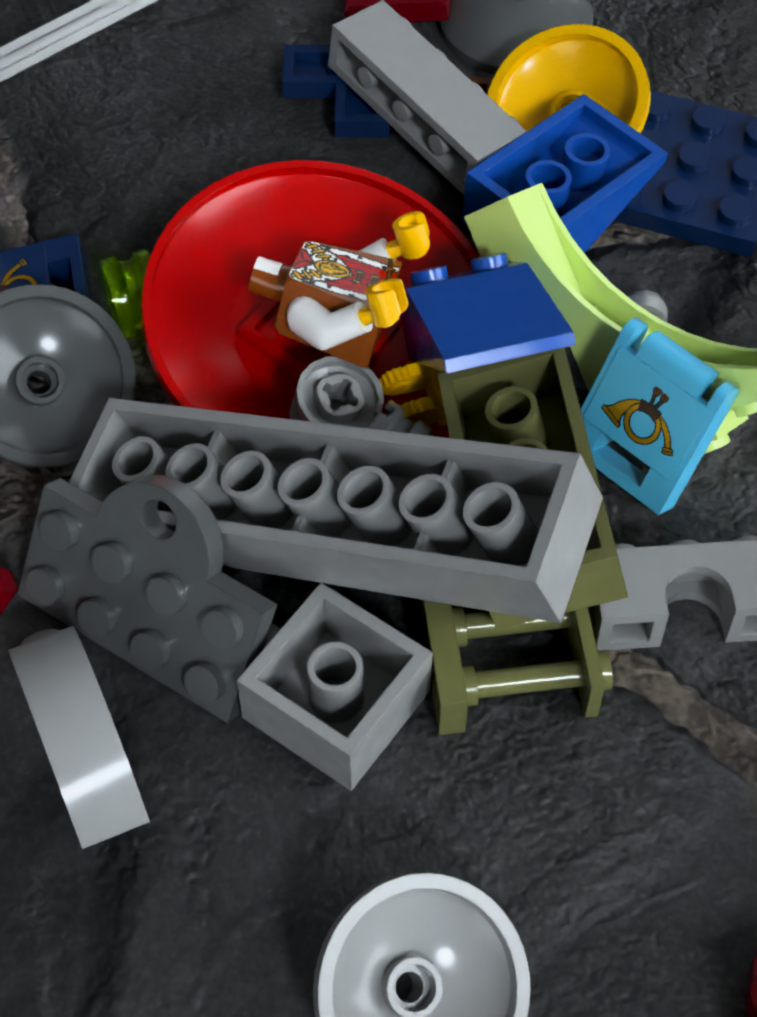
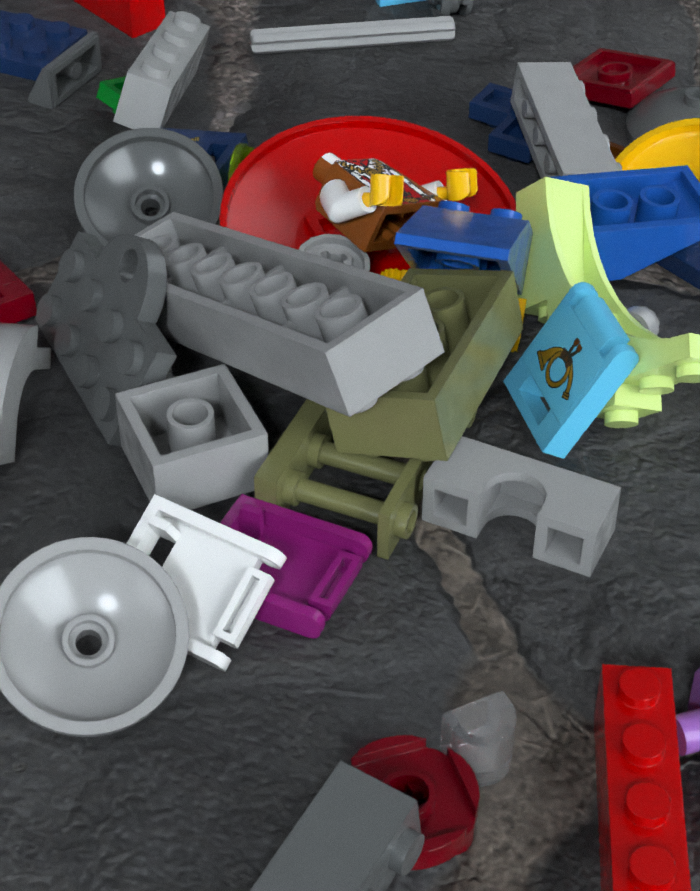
camera: 30 degrees right, 15 degrees down
none -> white container [126,494,287,672]
none -> magenta container [220,494,373,639]

